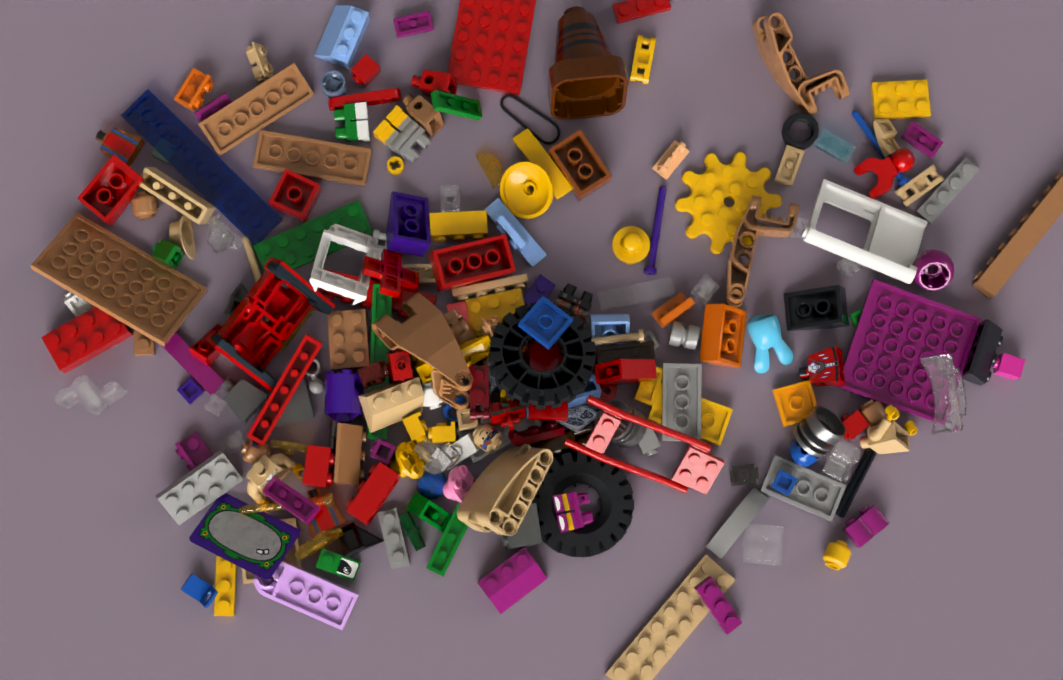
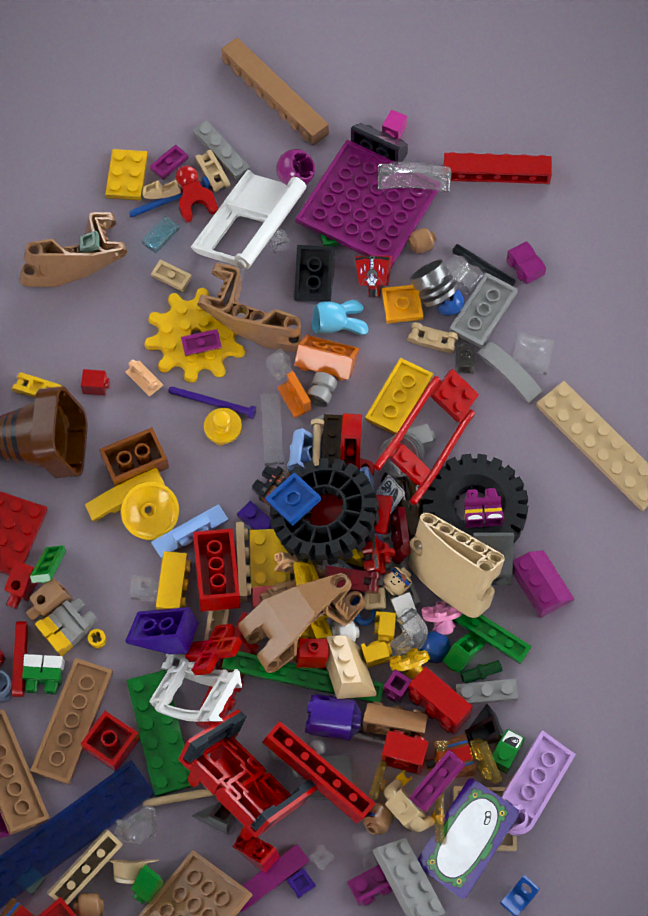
camera: 70 degrees left, 15 degrees down
yellow plate [214,556,237,616] -> none
dark grey torso [221,377,269,425] -> none
medium nougat brick [327,309,370,372] -> none
clear red brick [358,361,391,388] -> none
clear yellow plate [476,153,503,189] -> none
black piece [500,95,561,144] -> none
yellow plate [634,367,662,406] -> none
light grey plate [662,363,702,441] -> none
magenta plate [694,576,742,635] -> none
blue plate [770,469,797,496] -> none
black tyre [781,112,819,150] -> none
yellow head [823,540,851,570] -> none
red brick [840,410,870,441] -> none
tan torso [860,405,918,454] -> none
none -> sand green tile [80,231,100,253]
none -> red brick [81,369,110,396]
none -> magenta plate [181,329,222,356]
none -> tan plate [407,322,459,353]
none -> red brick [443,152,552,184]

